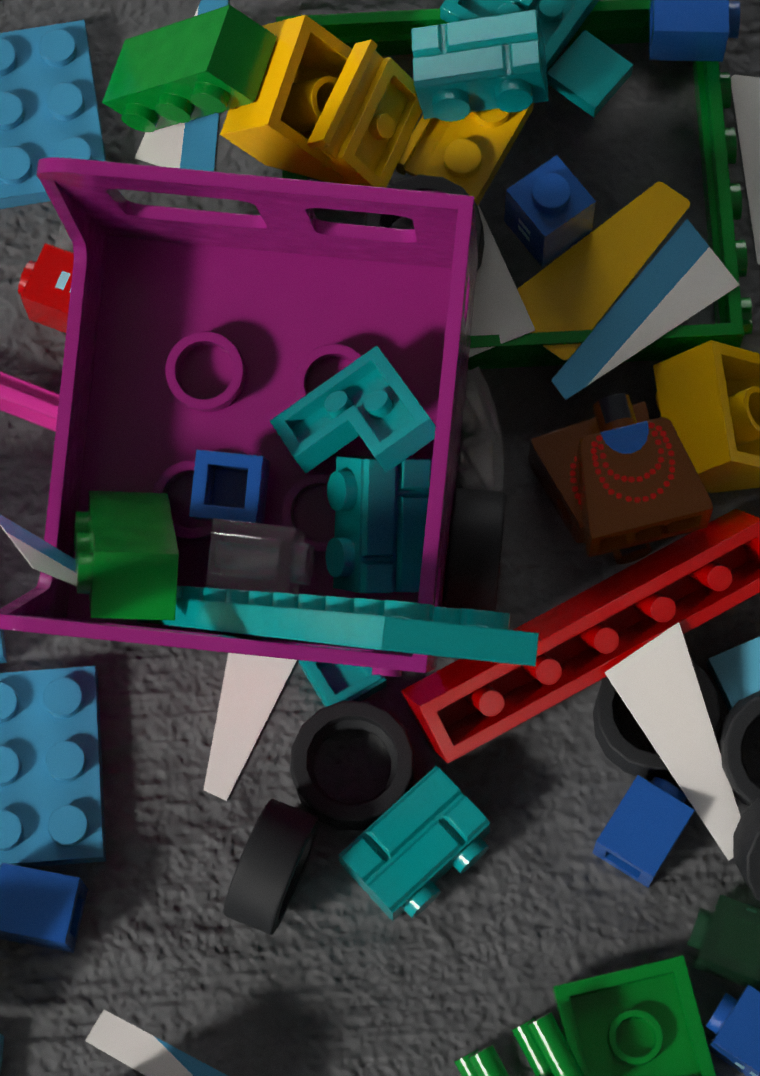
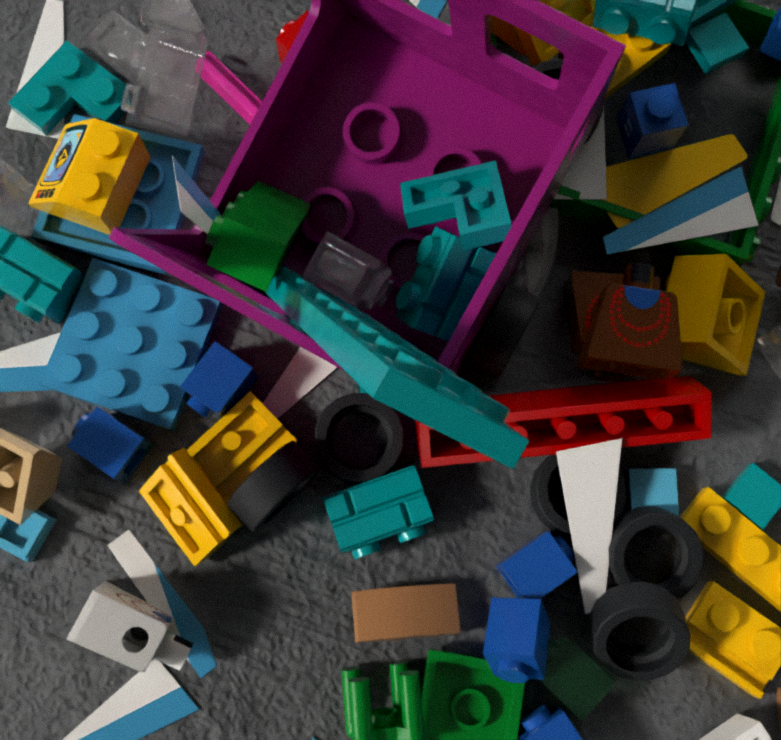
camera: 15 degrees right, 5 degrees up
blue brick [189,449,270,527] -> none
none -> yellow plate [139,448,242,567]
none -> blue brick [180,341,259,420]
none -> yellow plate [187,391,298,504]
none -> medium nougat slope [351,584,461,643]
none -> blue brick [483,597,550,683]

